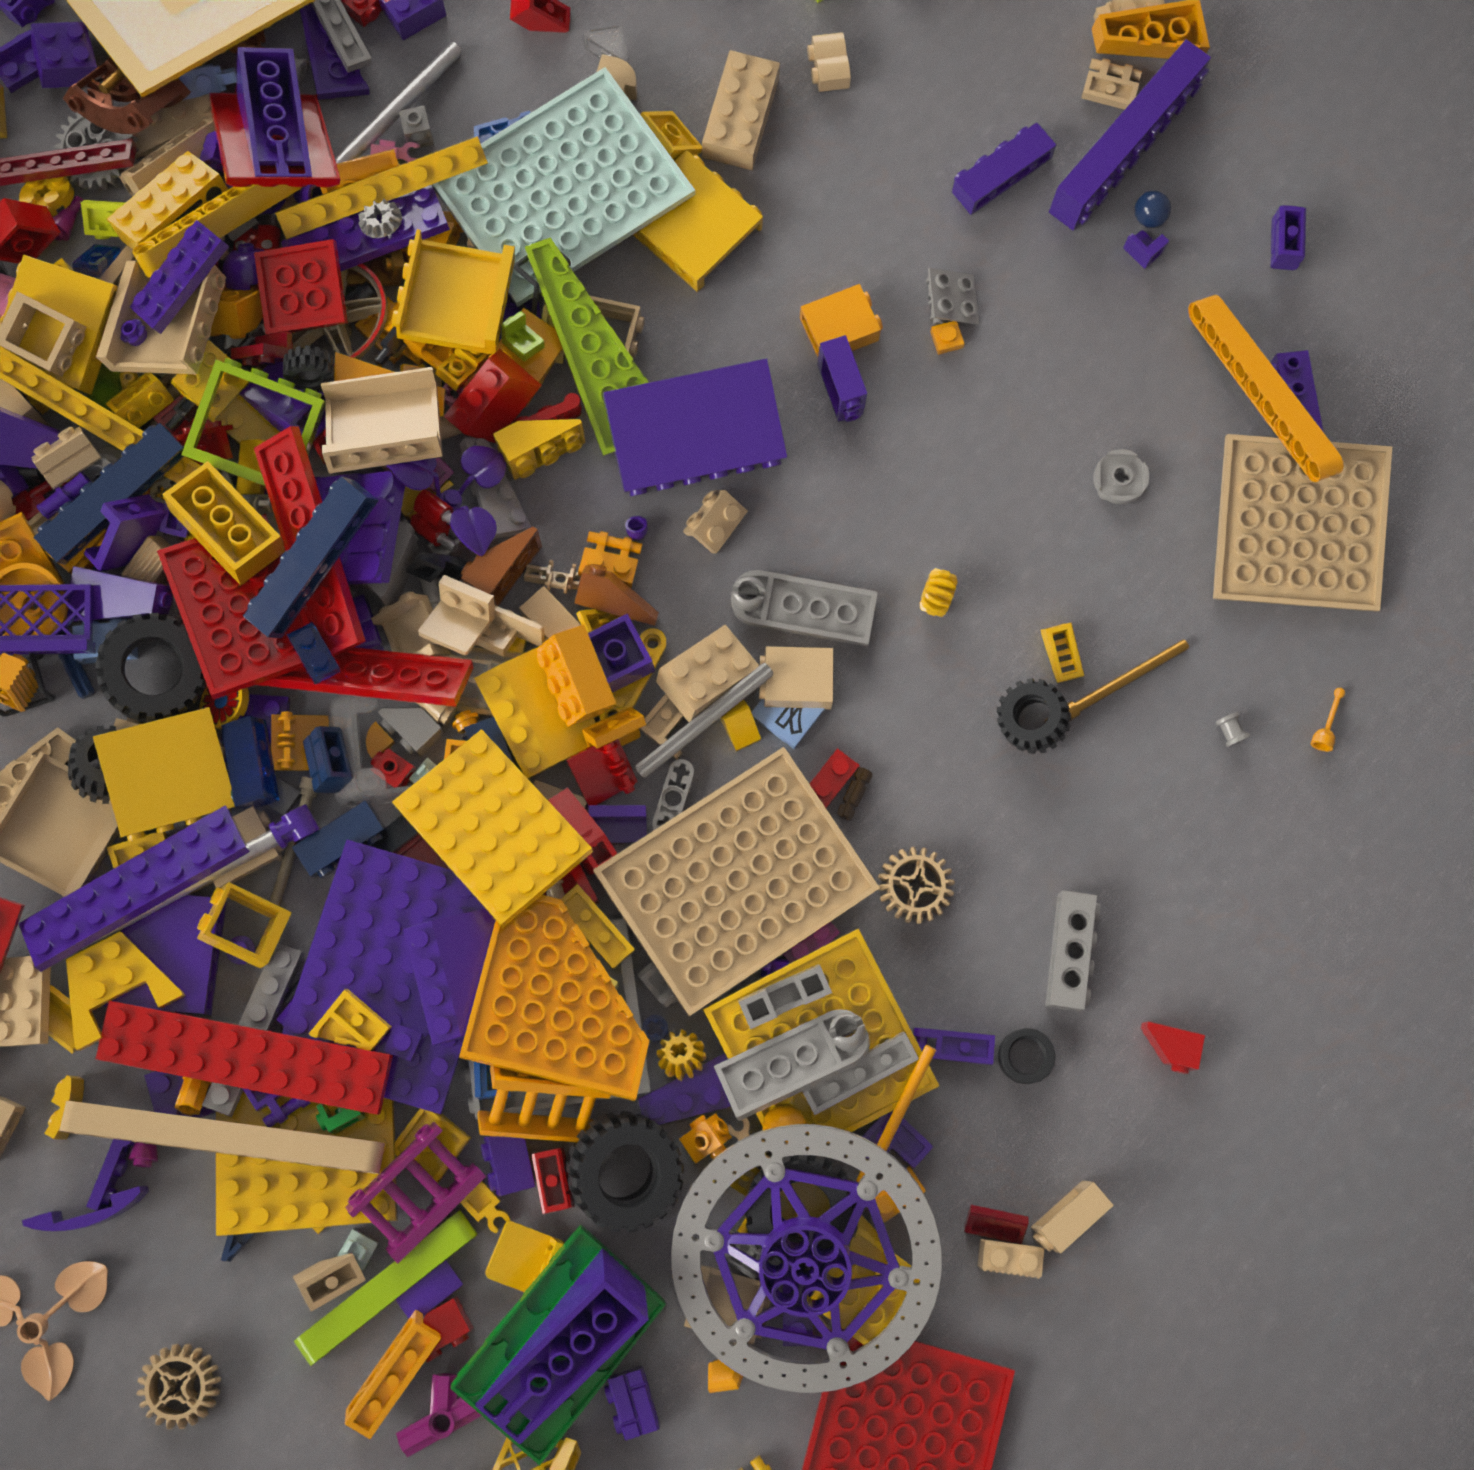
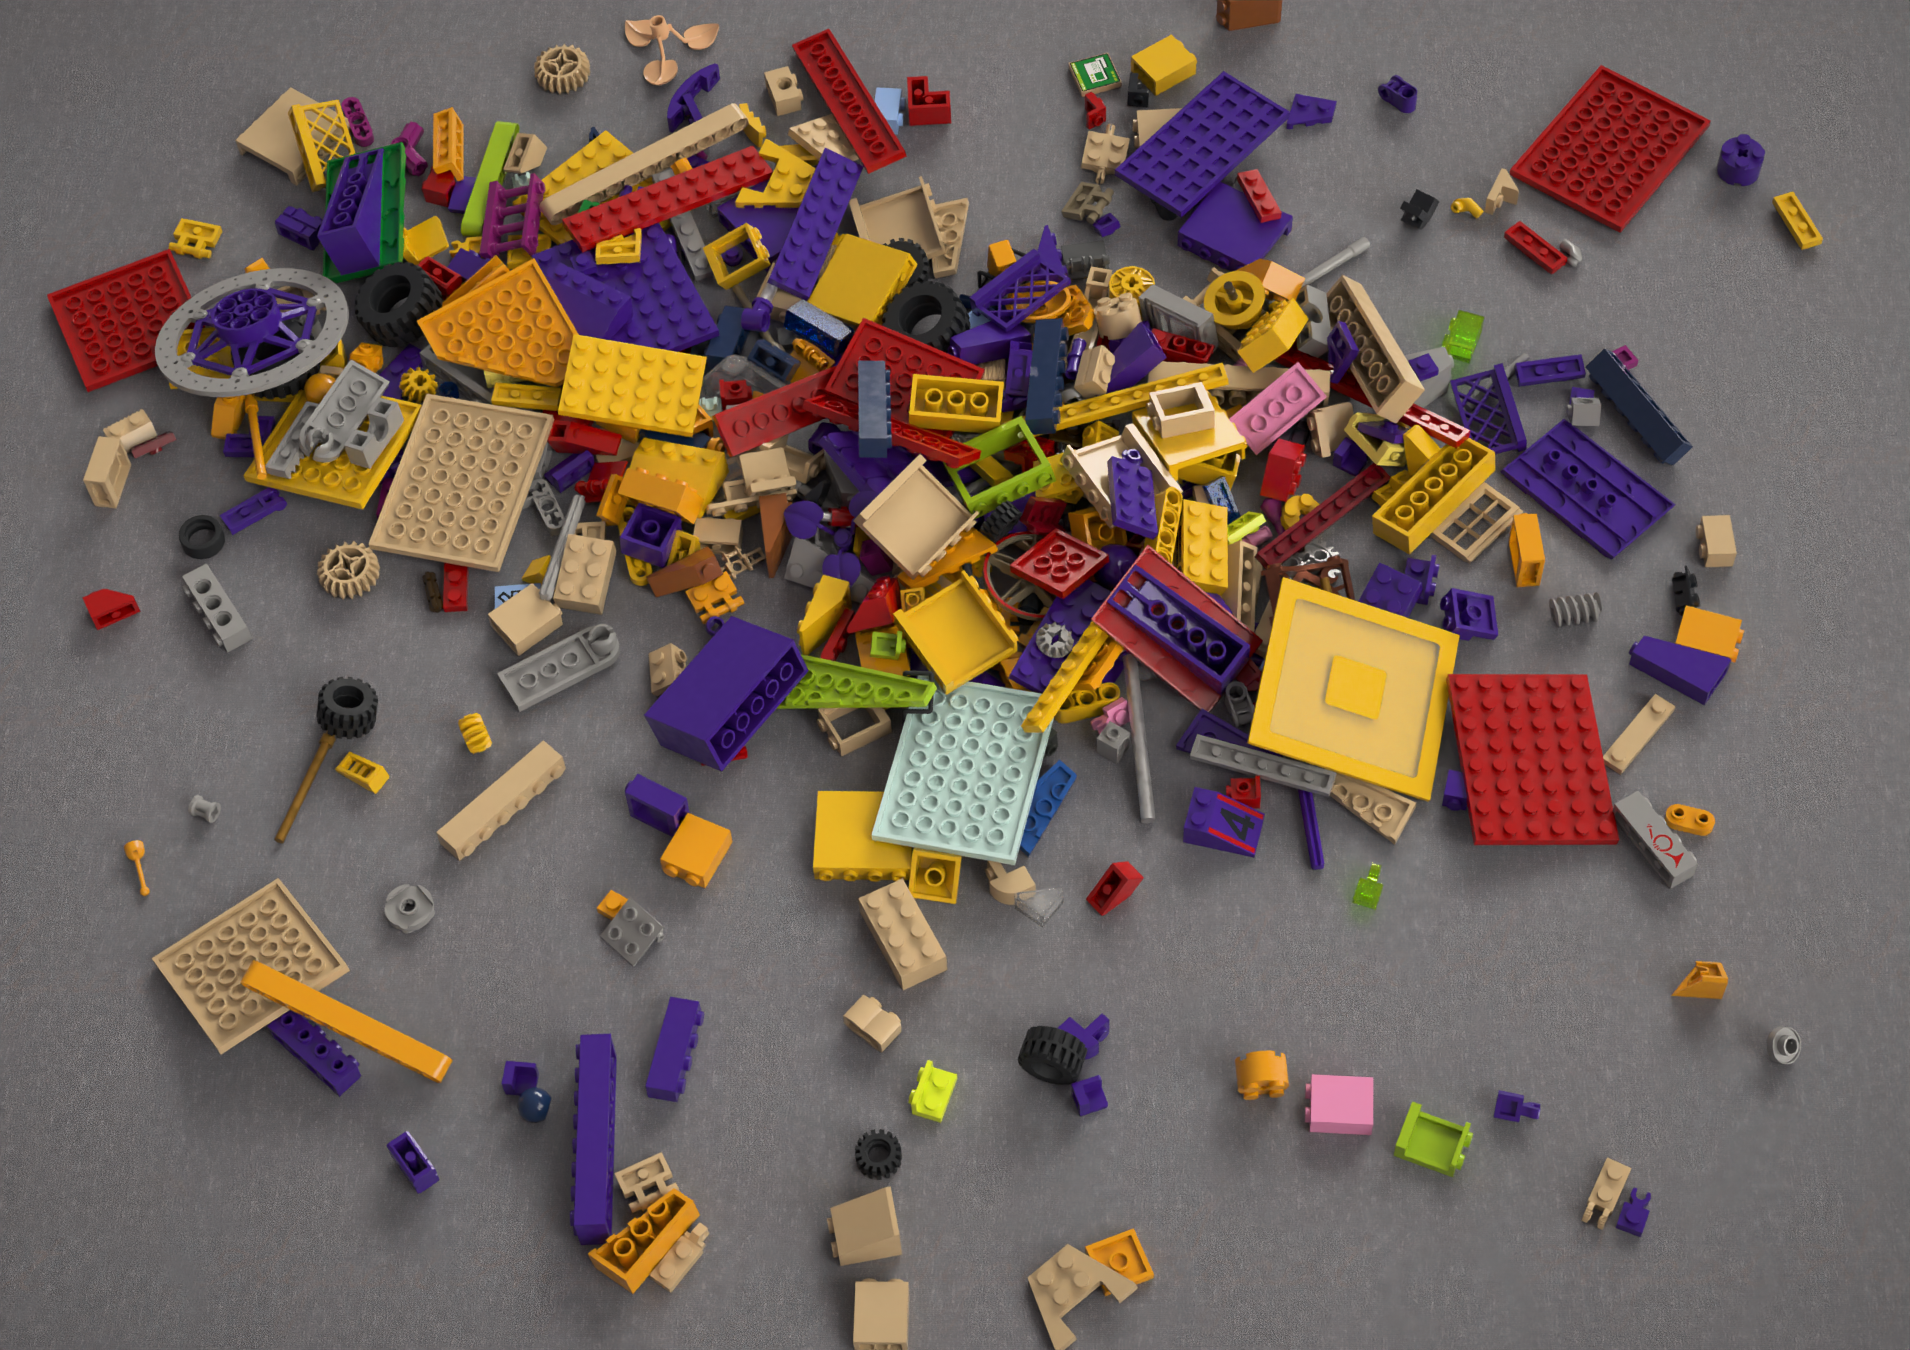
camera: 145 degrees right, 20 degrees down
clear blue plate [287,622,341,685] -> none
none -> tan brick [436,740,566,861]

